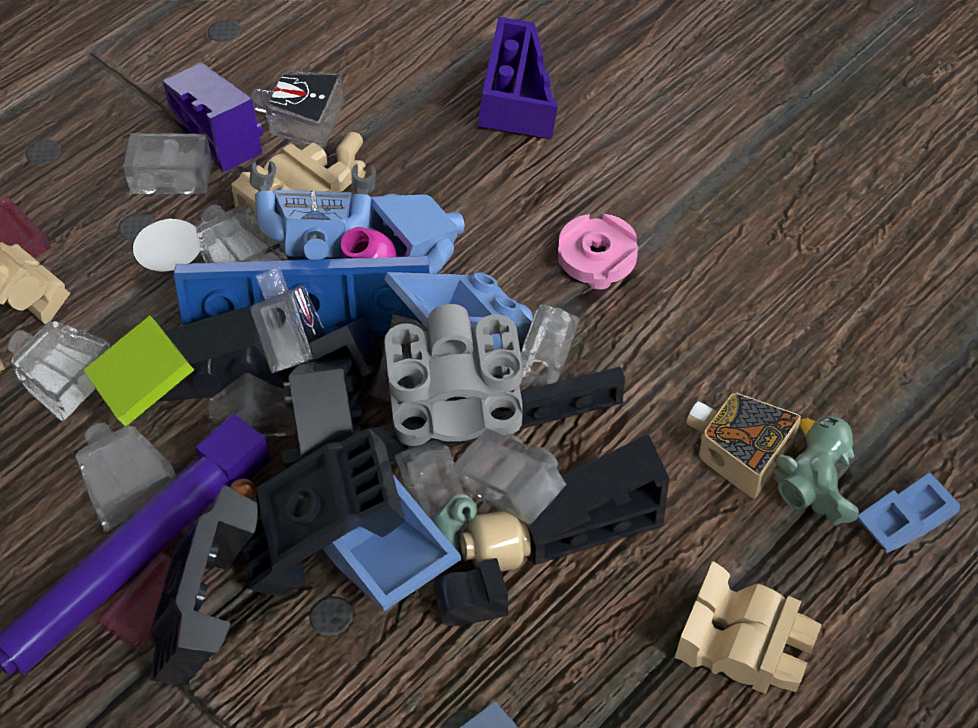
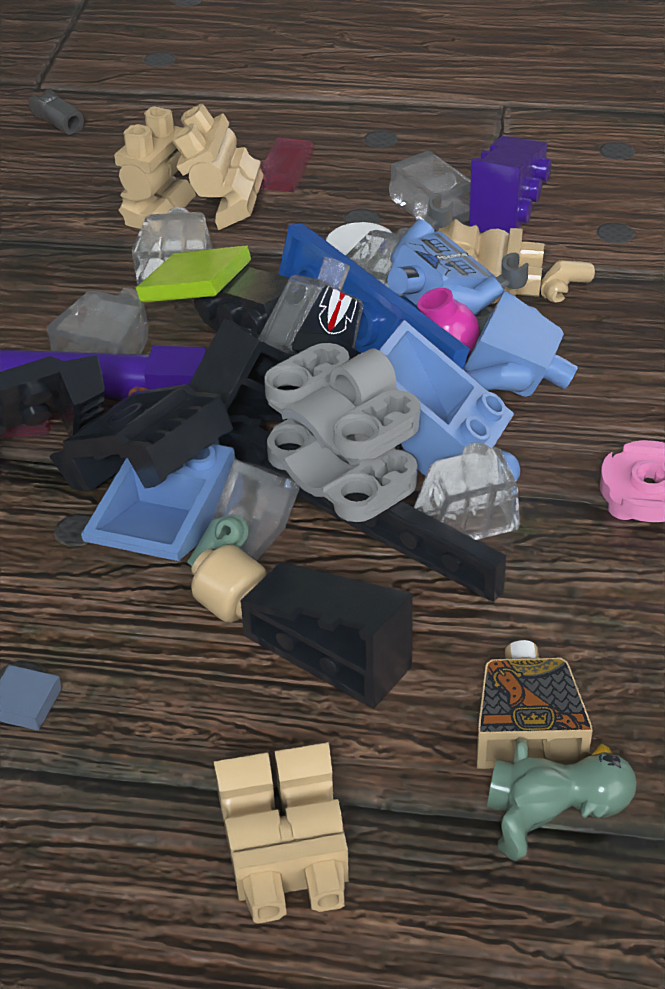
camera: 55 degrees right, 10 degrees down
torso [251,71,345,150] -> none
black leg [433,558,508,626] -> none
clear brick [452,428,566,525] -> none
medium blue slope [857,472,960,553] -> none

